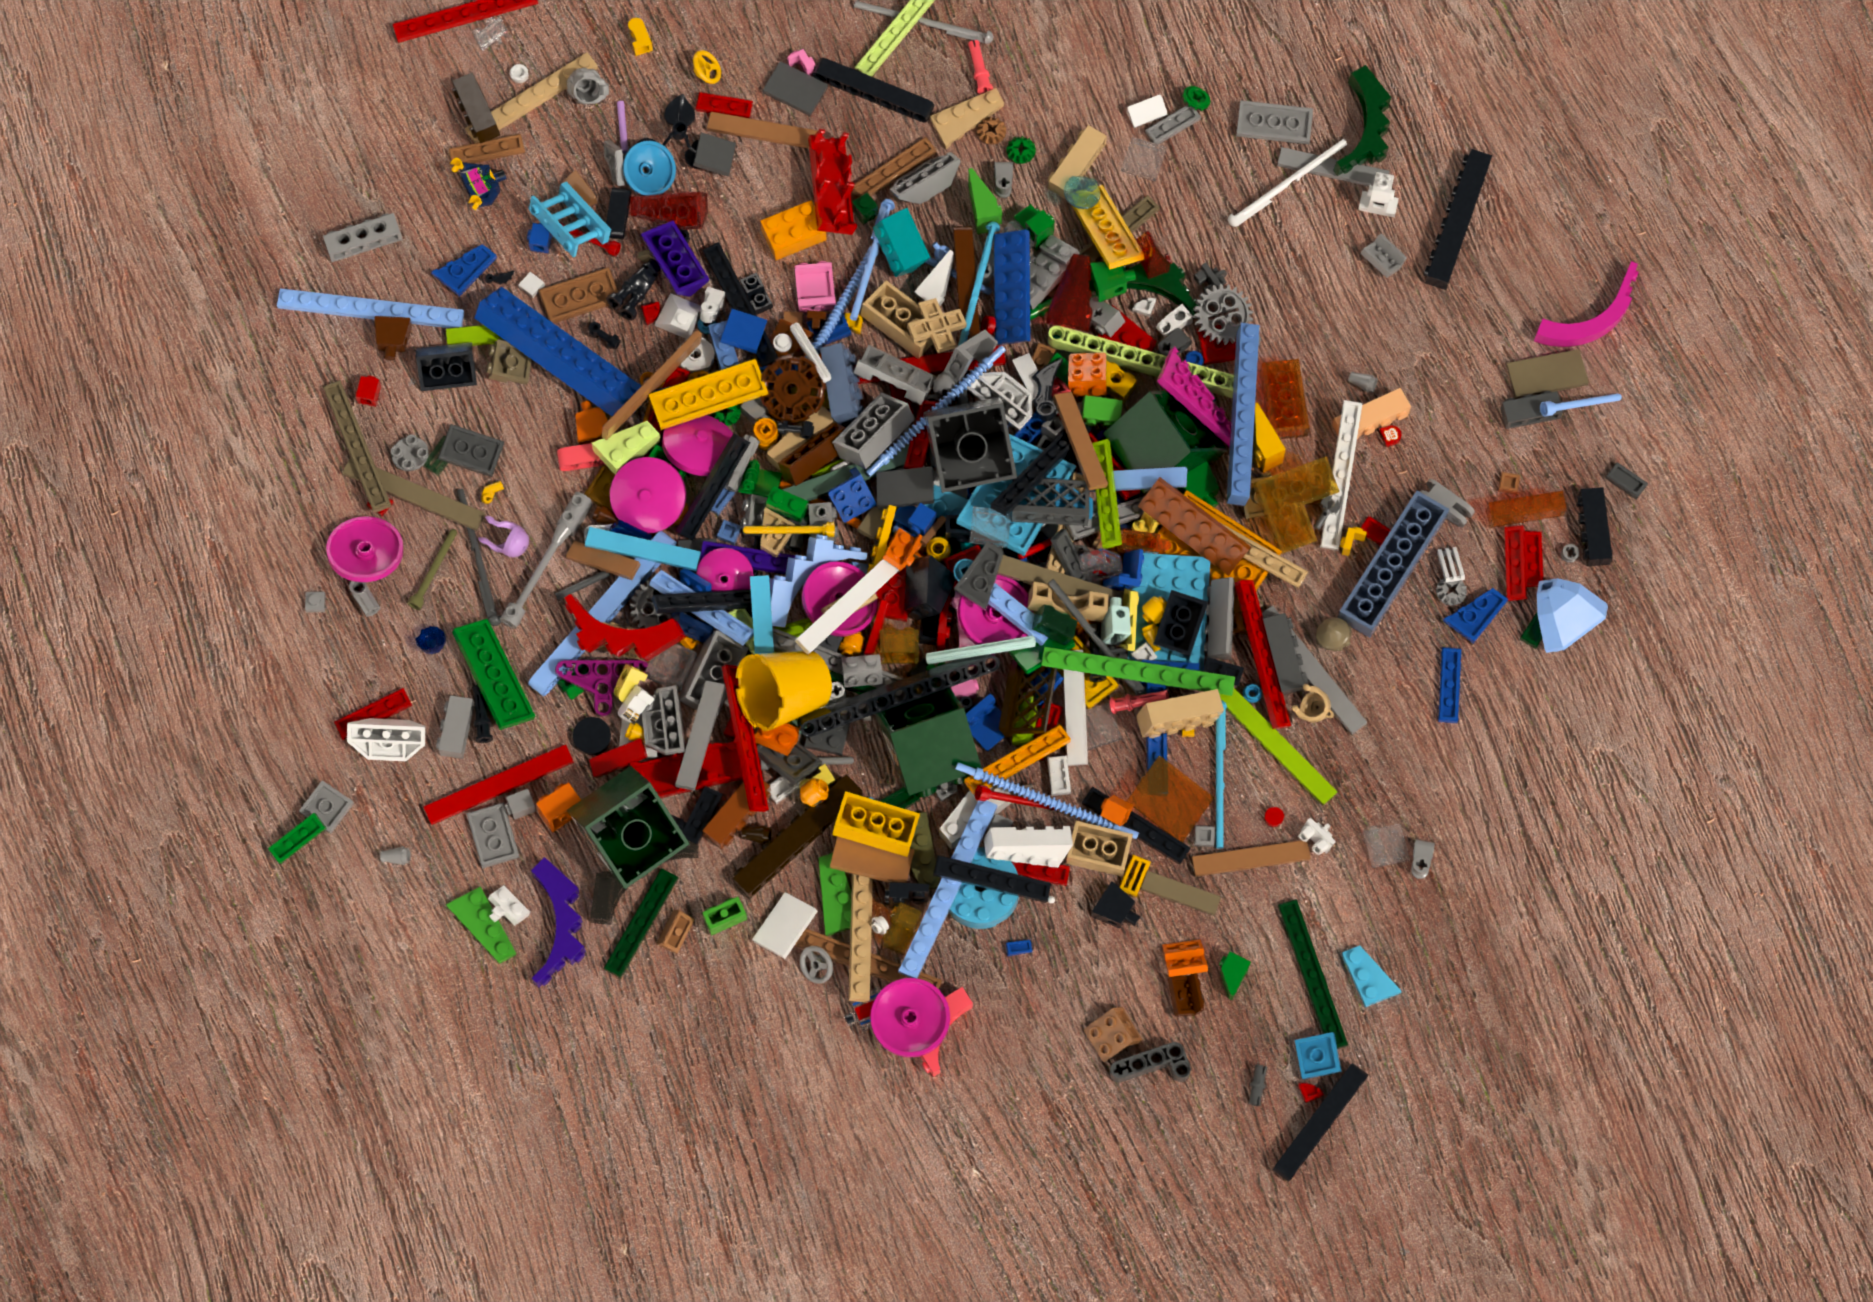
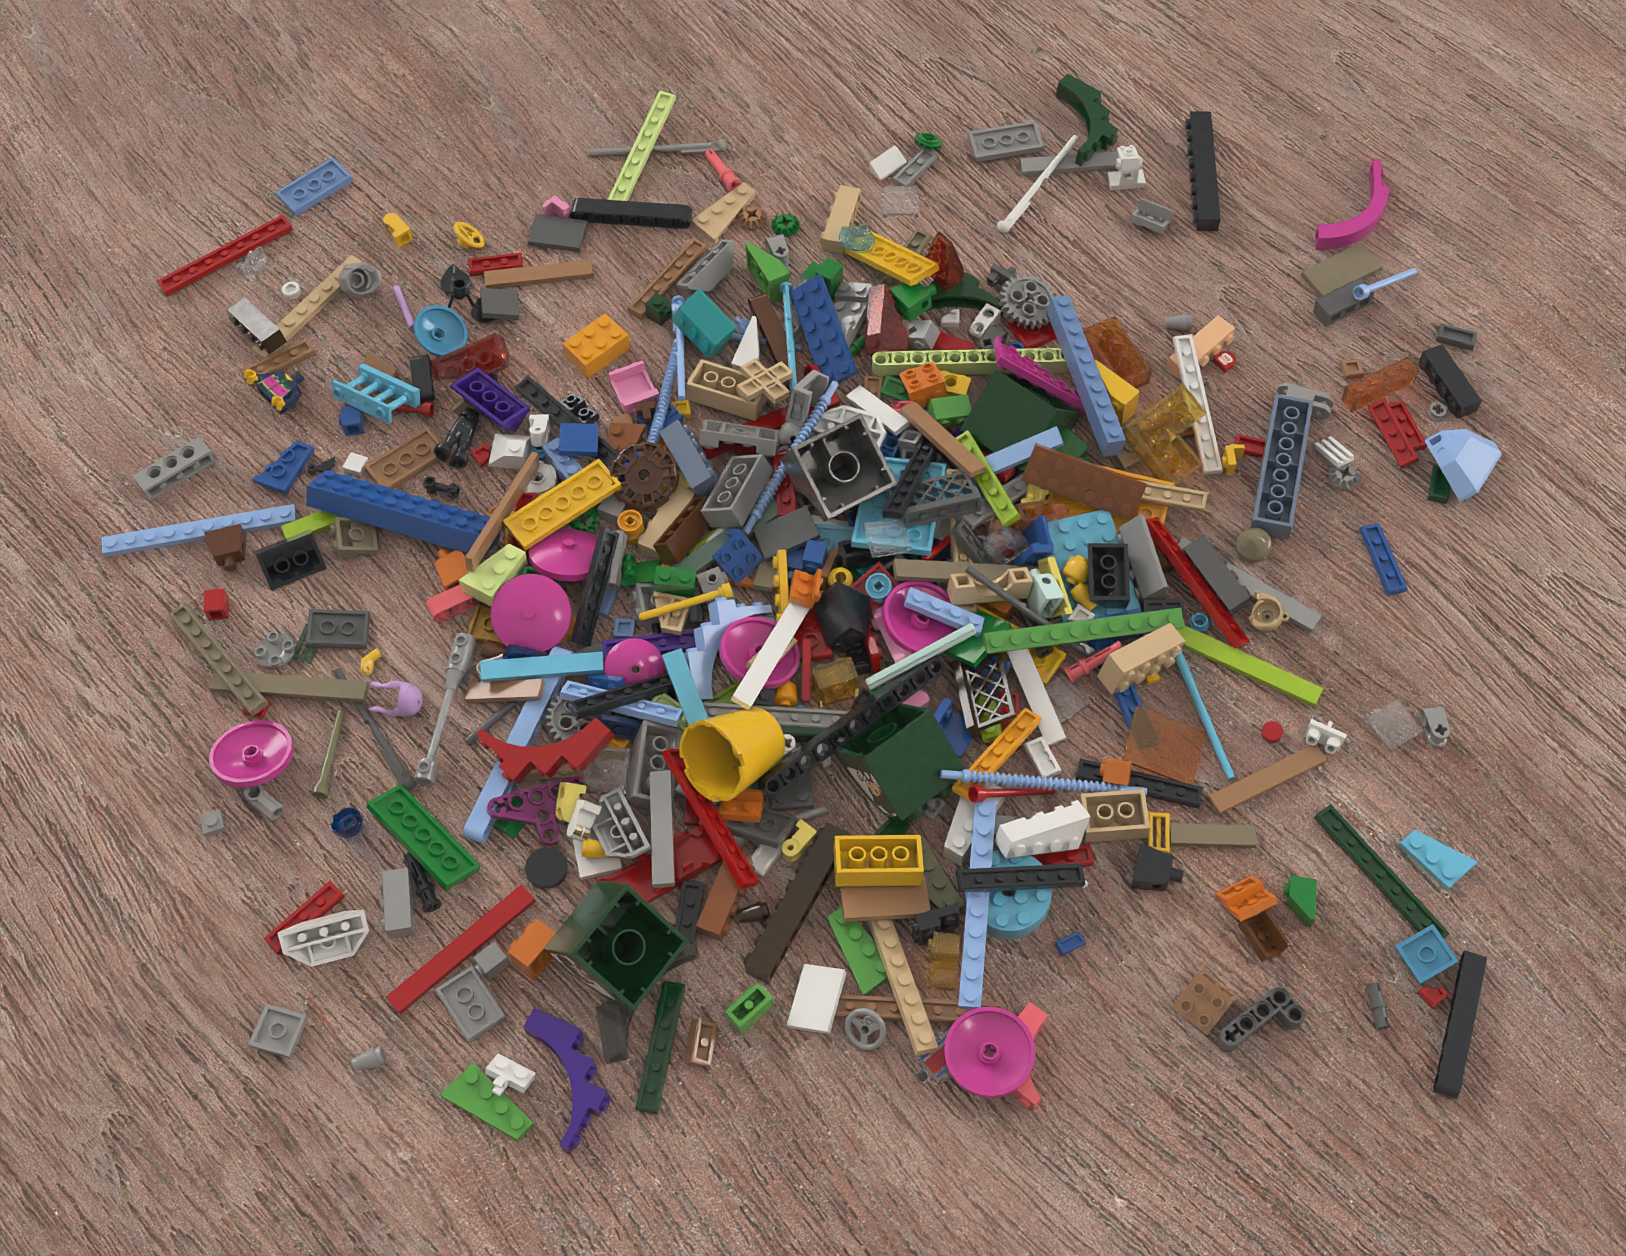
camera: 15 degrees left, 10 degrees down
green plate [268,813,327,864] -> none
red tile [589,738,648,778] -> none
light grey tile [603,140,625,186] -> none
white plate [773,334,792,352] -> none
black bar [778,420,814,439] -> none
white axle [790,323,831,383] -> none
light orange head [800,778,829,807] -> none
red piece [808,129,857,235] -> none
light grey bracket [841,654,883,687] -> none
white plate [871,916,889,935] -> none
dark grey wing [954,542,1004,611] -> none
black piece [1032,358,1063,421] -> none
clear green brick [1032,604,1077,646] -> none
light grey tile [1194,826,1215,847] -> none
dark grey bar [1313,496,1340,530] -> none
blue wing [1443,588,1508,644] -> none

